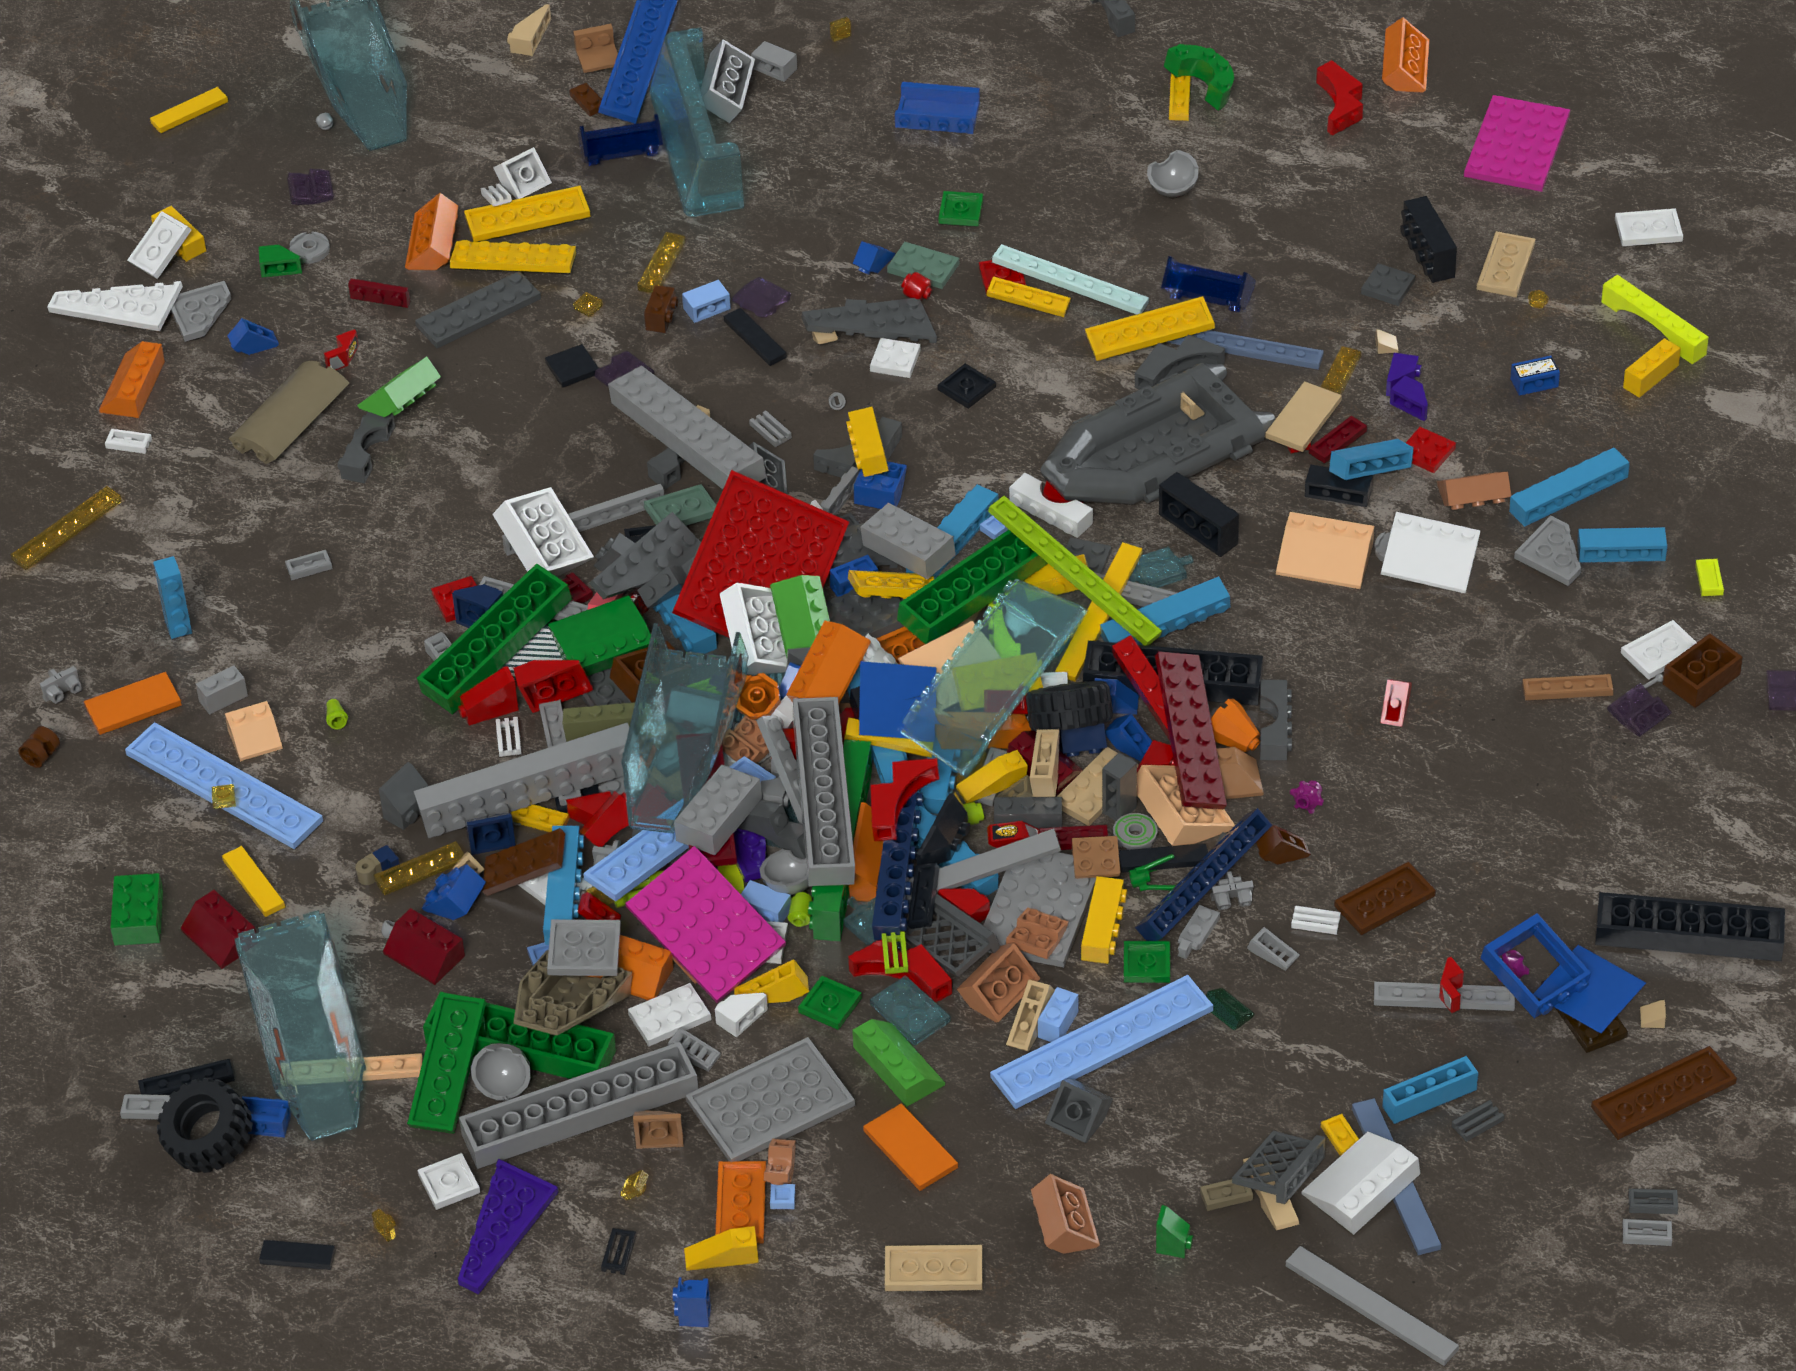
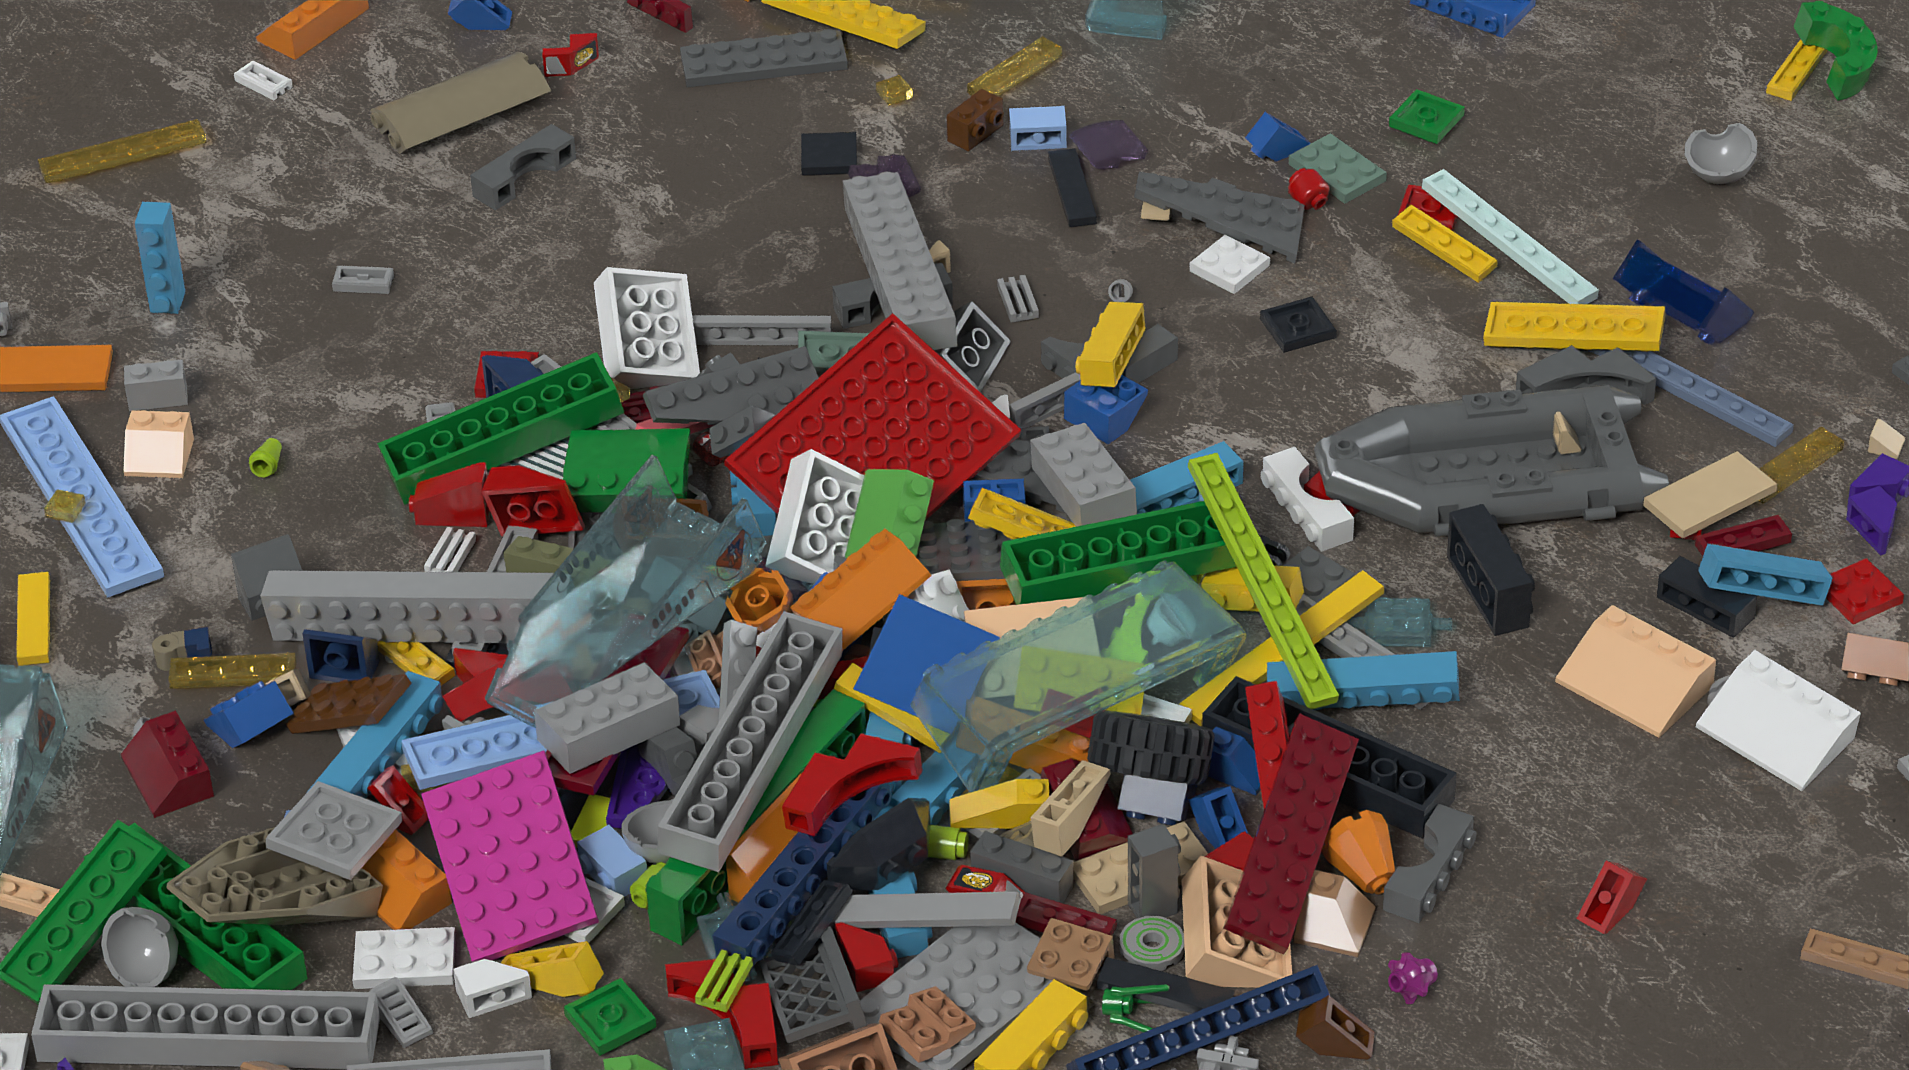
camera: 25 degrees right, 5 degrees down
bright green slope [357,356,441,417] -> none

